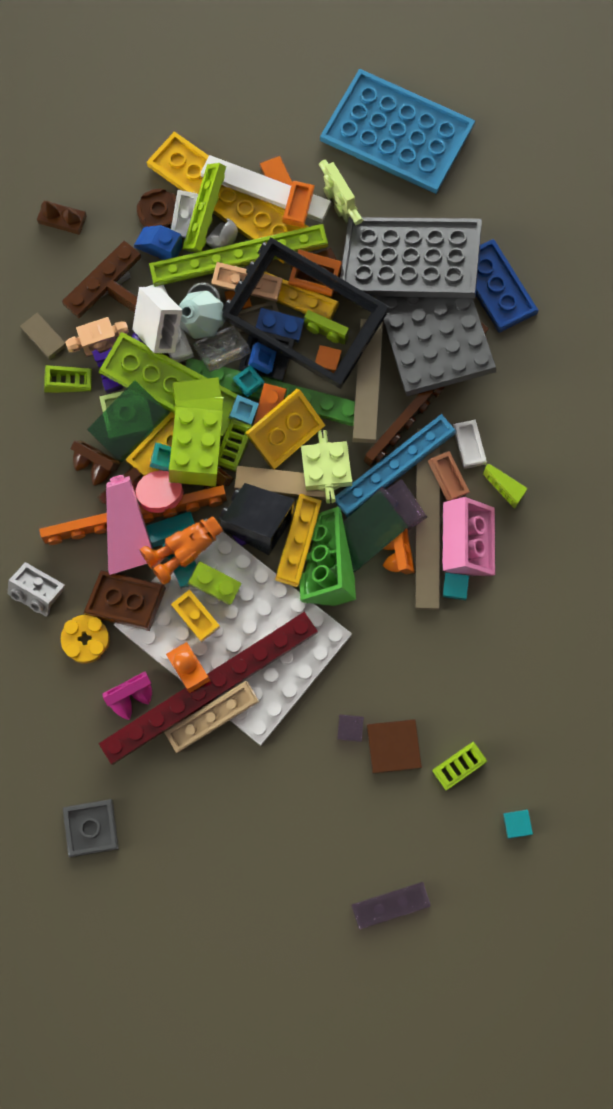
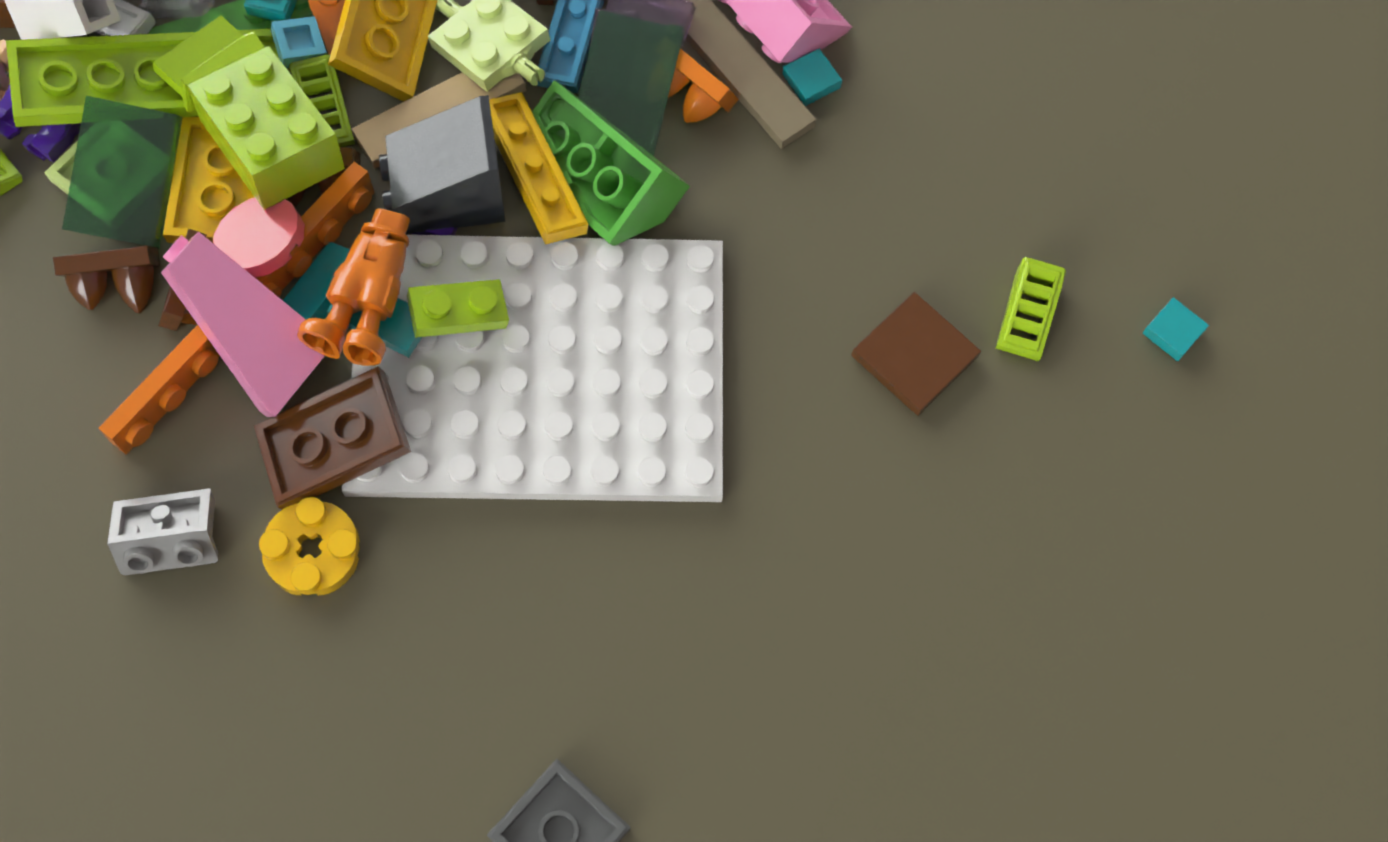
camera: 45 degrees left, 5 degrees down
dark red plate [98,611,318,765] -> none
dark pink tile [102,671,152,720] -> none
teal plate [149,443,171,471] -> none
tan tile [164,681,260,753] -> none
orange tile [166,642,210,693] -> none
yellow plate [171,589,220,642] -> none
clear purple tile [337,714,364,742] -> none
clear purple tile [351,882,431,929] -> none

